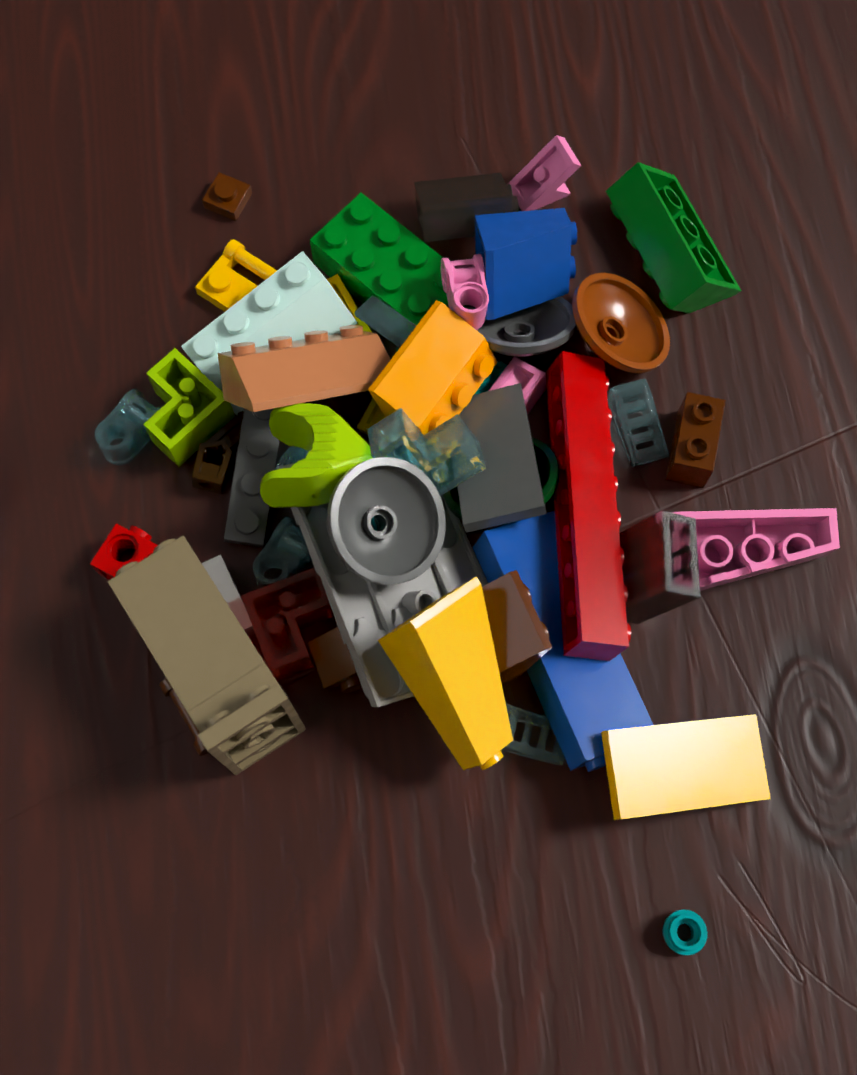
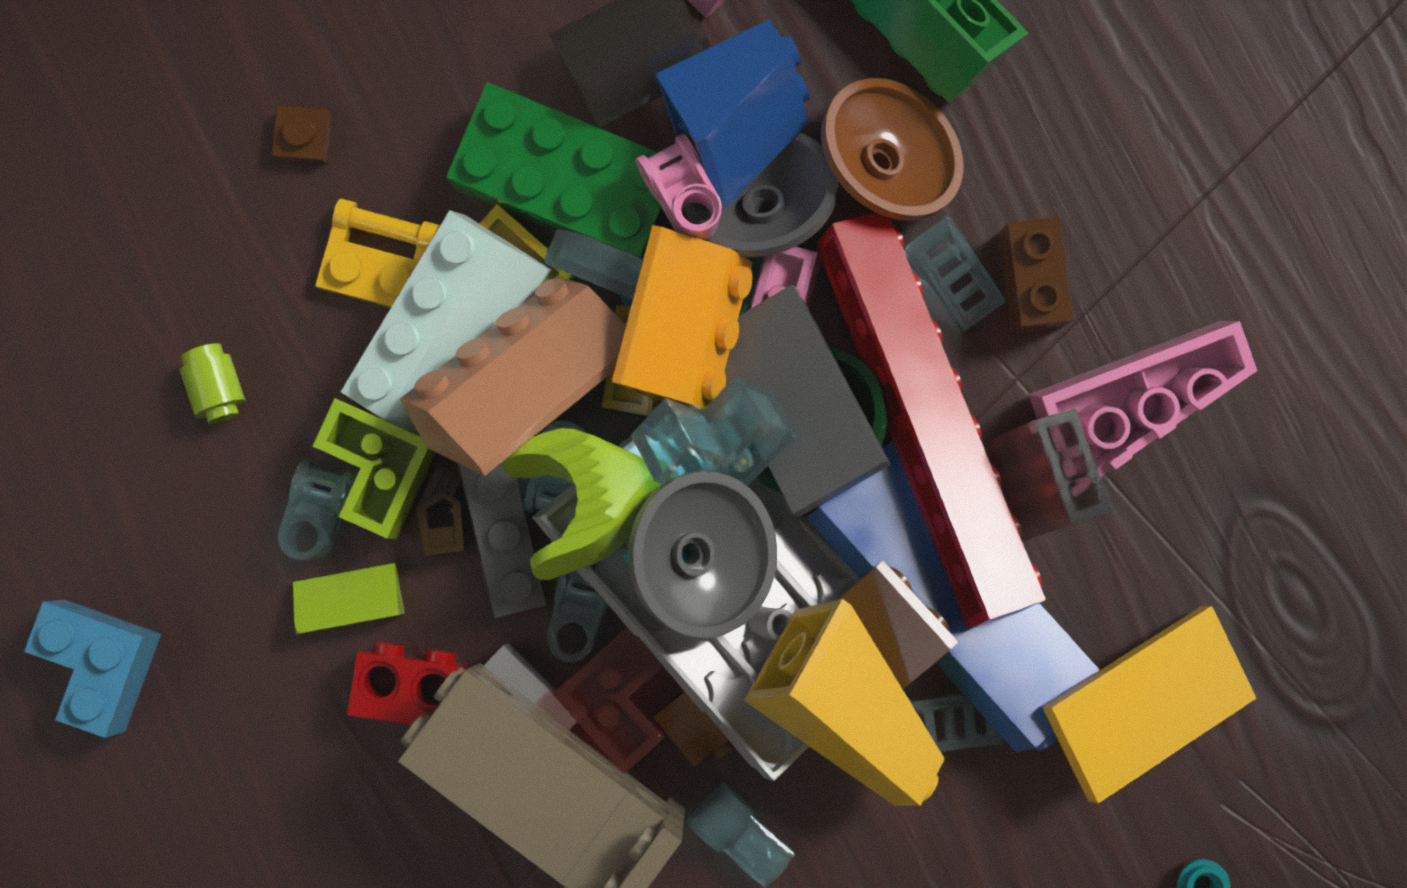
camera: 20 degrees left, 15 degrees up
none -> lime brick [179,343,246,424]
none -> lime slope [293,563,405,634]
none -> clear light blue piece [686,781,795,888]

